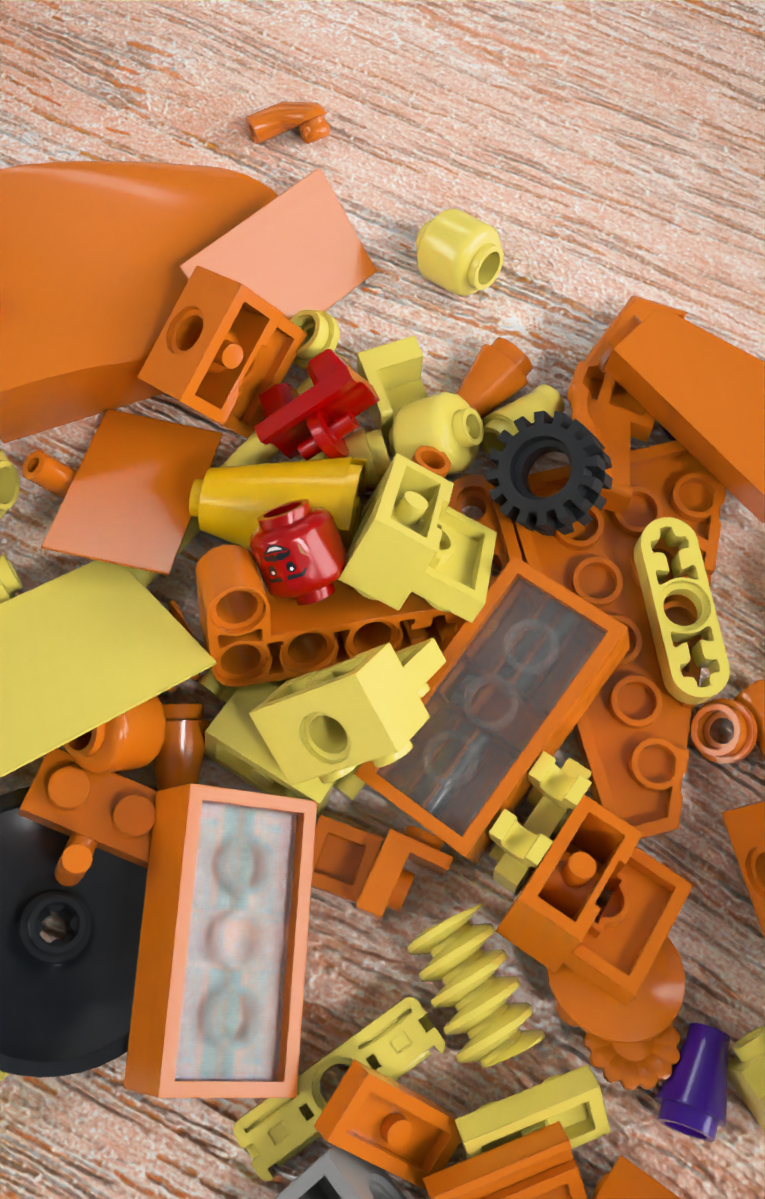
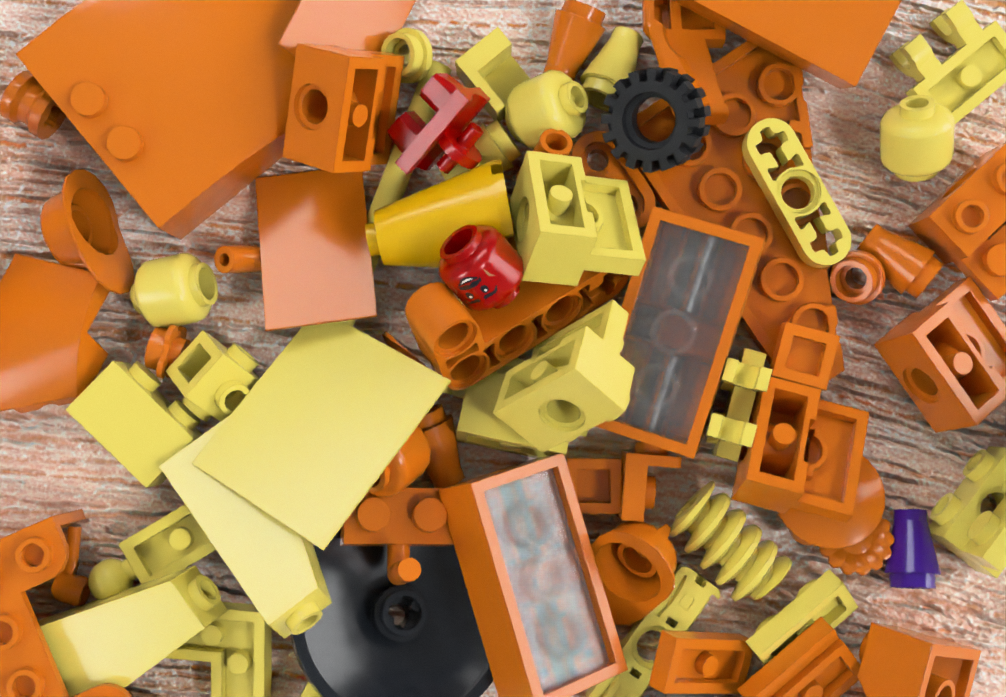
camera: 20 degrees left, 15 degrees up
none -> orange piece [574,521,677,625]
none -> orange plate [769,321,841,391]

